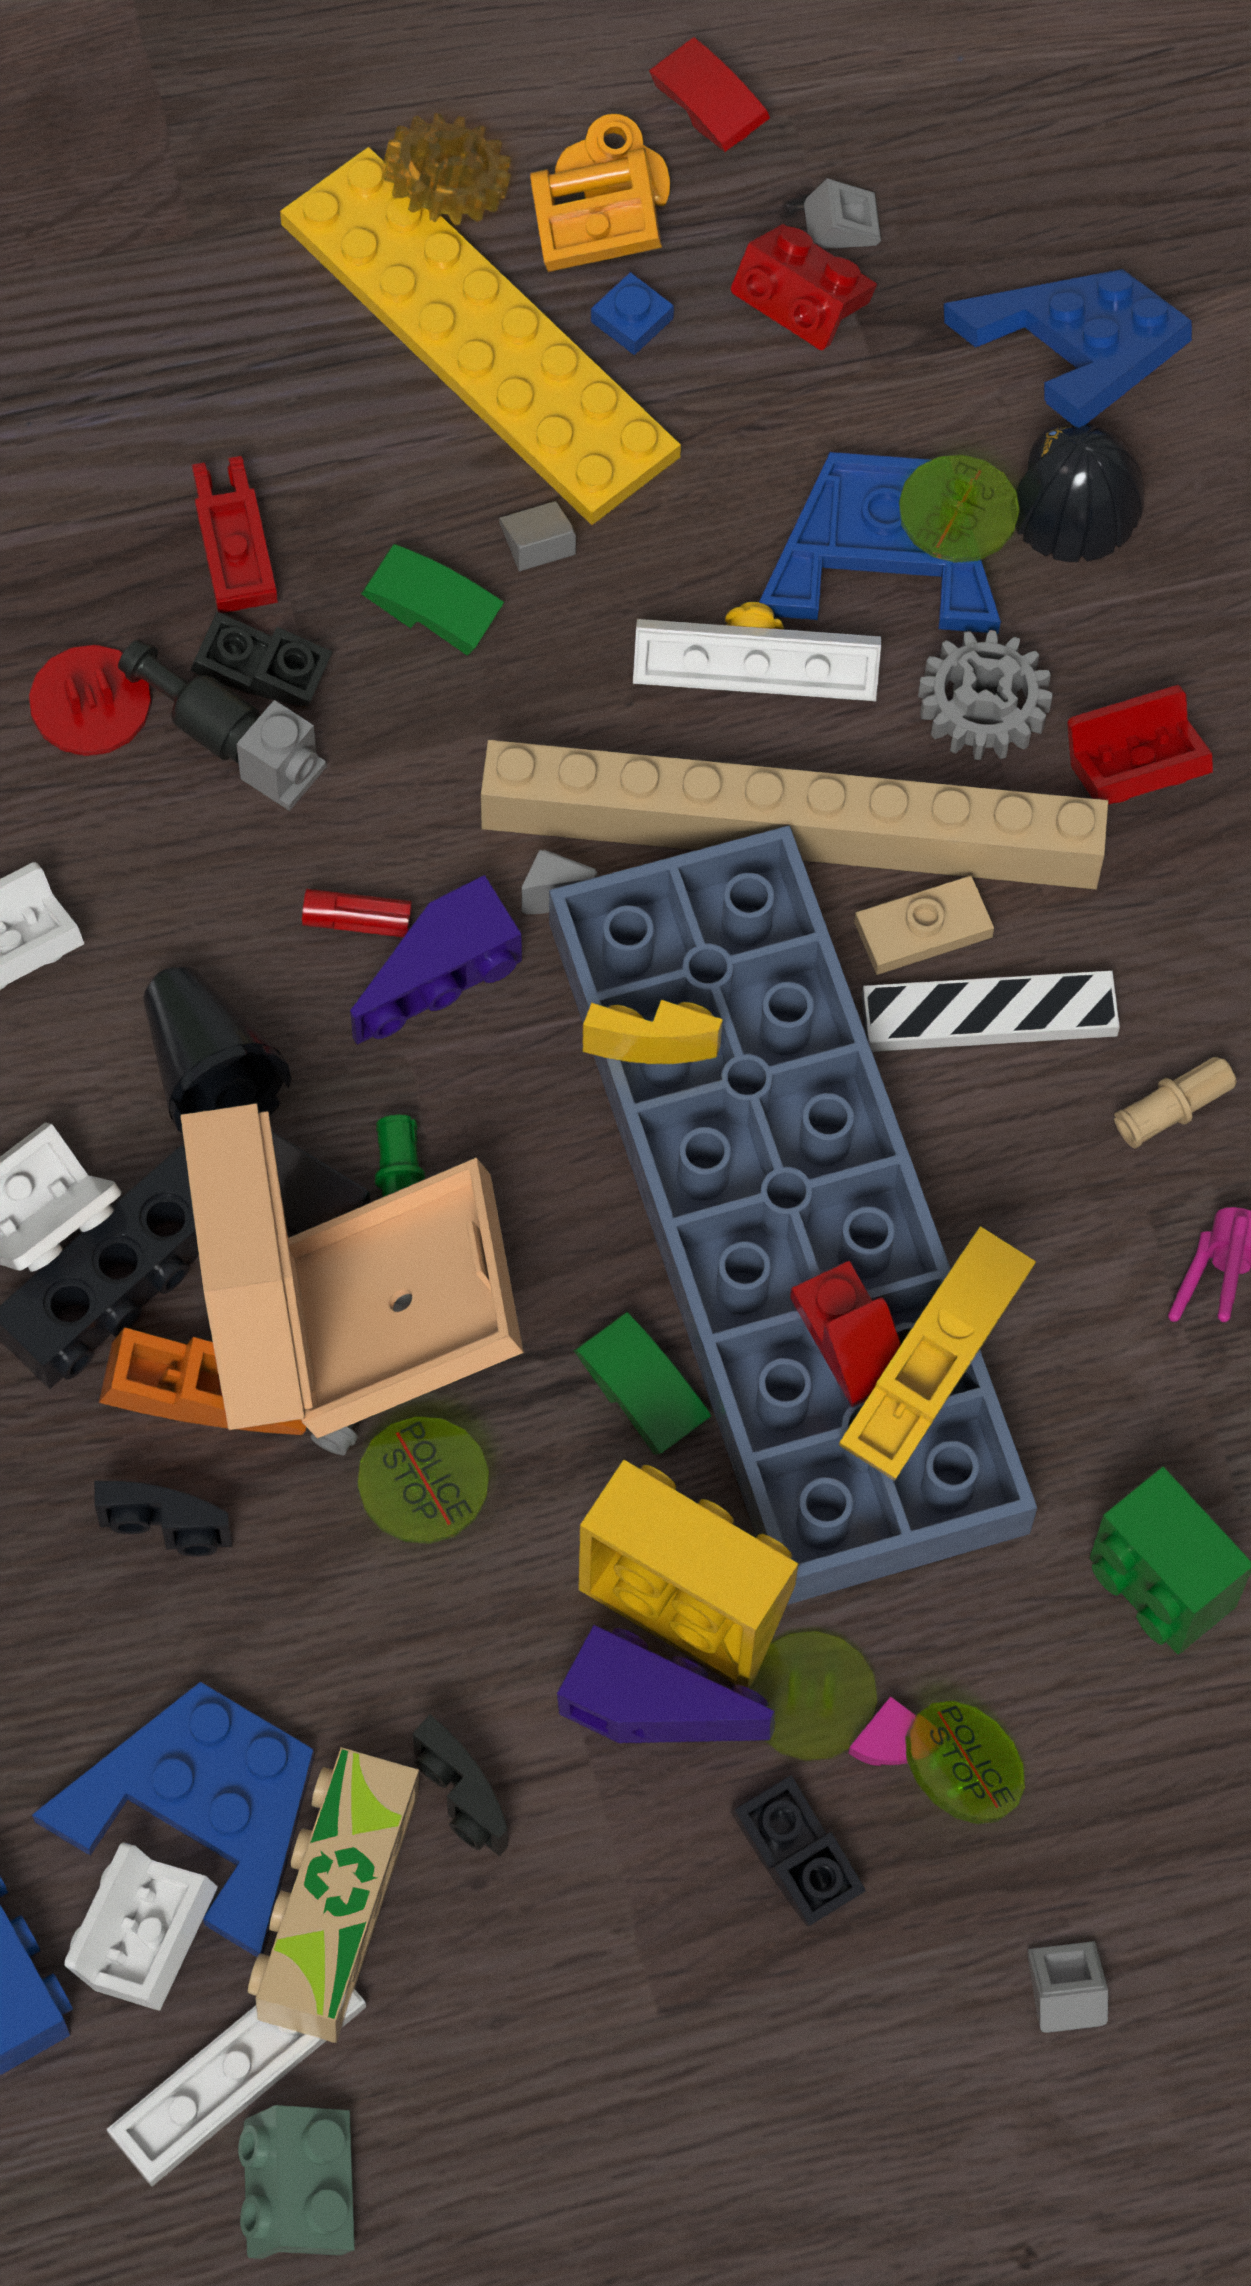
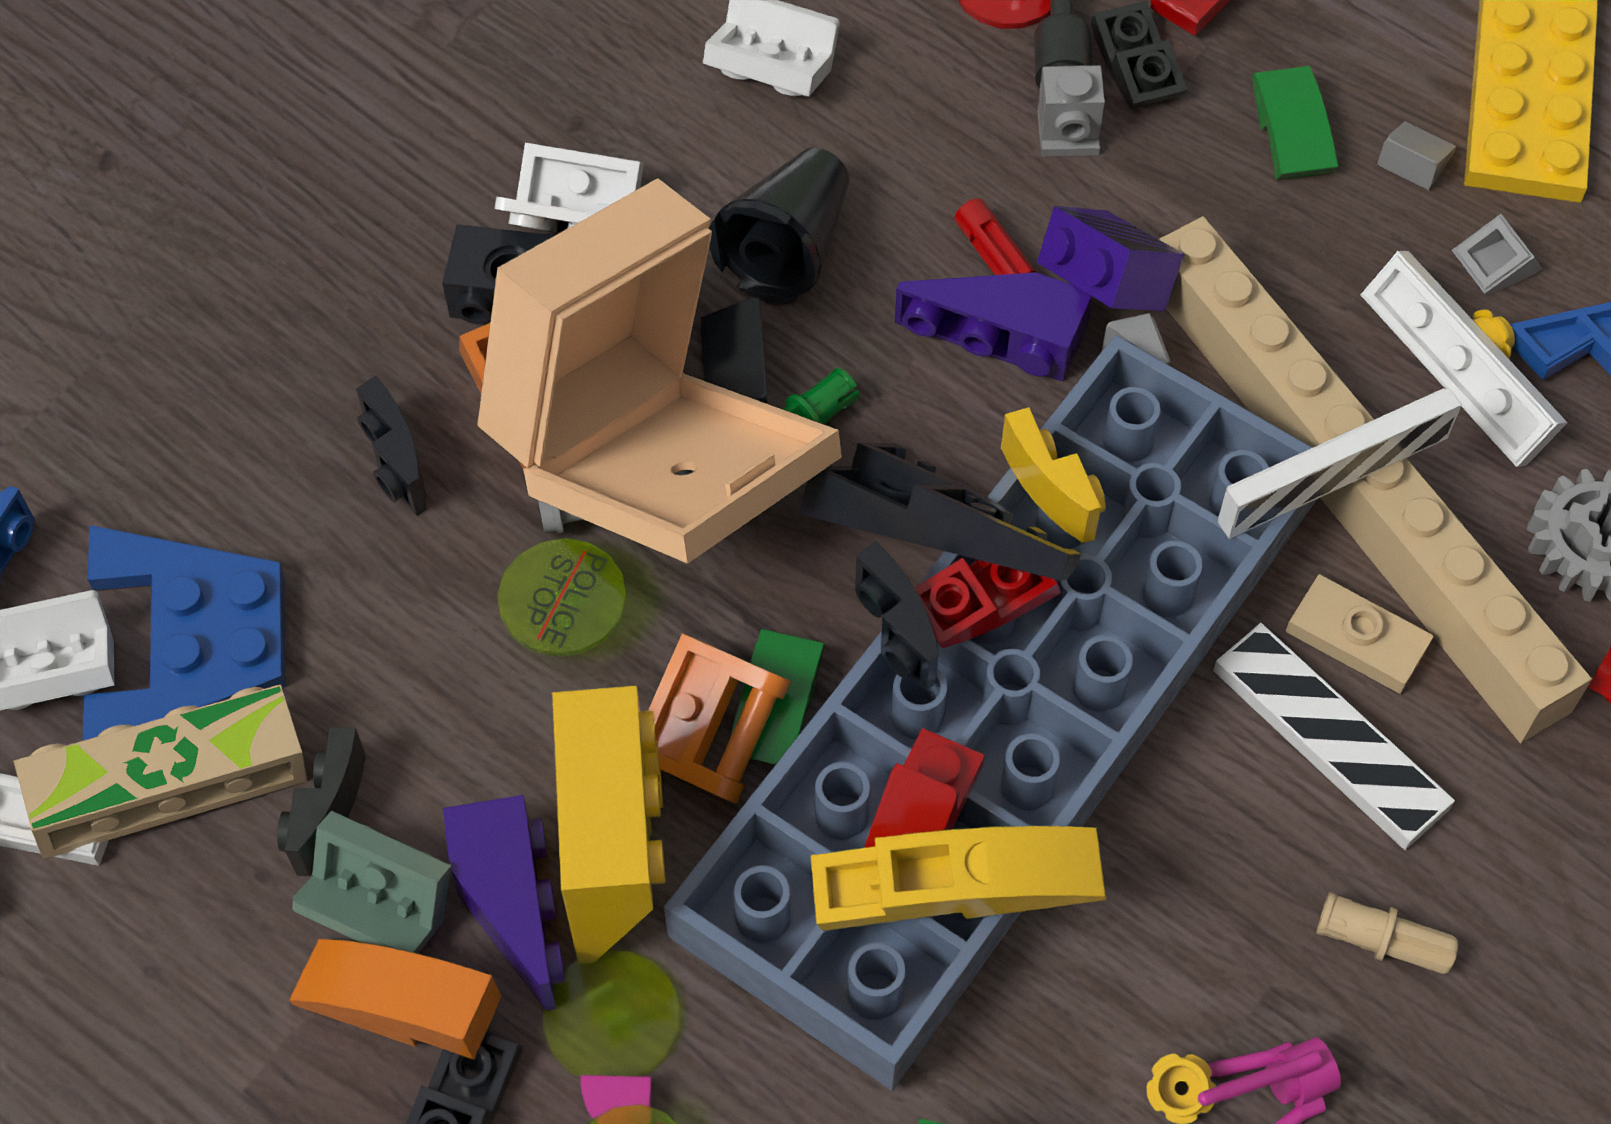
camera: 55 degrees right, 5 degrees down
none -> orange slope [289,939,502,1059]
none -> sand green bracket [292,811,451,954]
none -> orange plate [648,633,791,803]
none -> black wedge [799,443,1081,581]
none -> black slope [855,541,939,691]
none -> red slope [914,558,1061,649]
none -> dark purple brick [1037,206,1184,311]
none -> yellow plate [1146,1054,1216,1124]
none -> white tile [1217,388,1462,539]
none -> light grey slope [1452,214,1543,296]

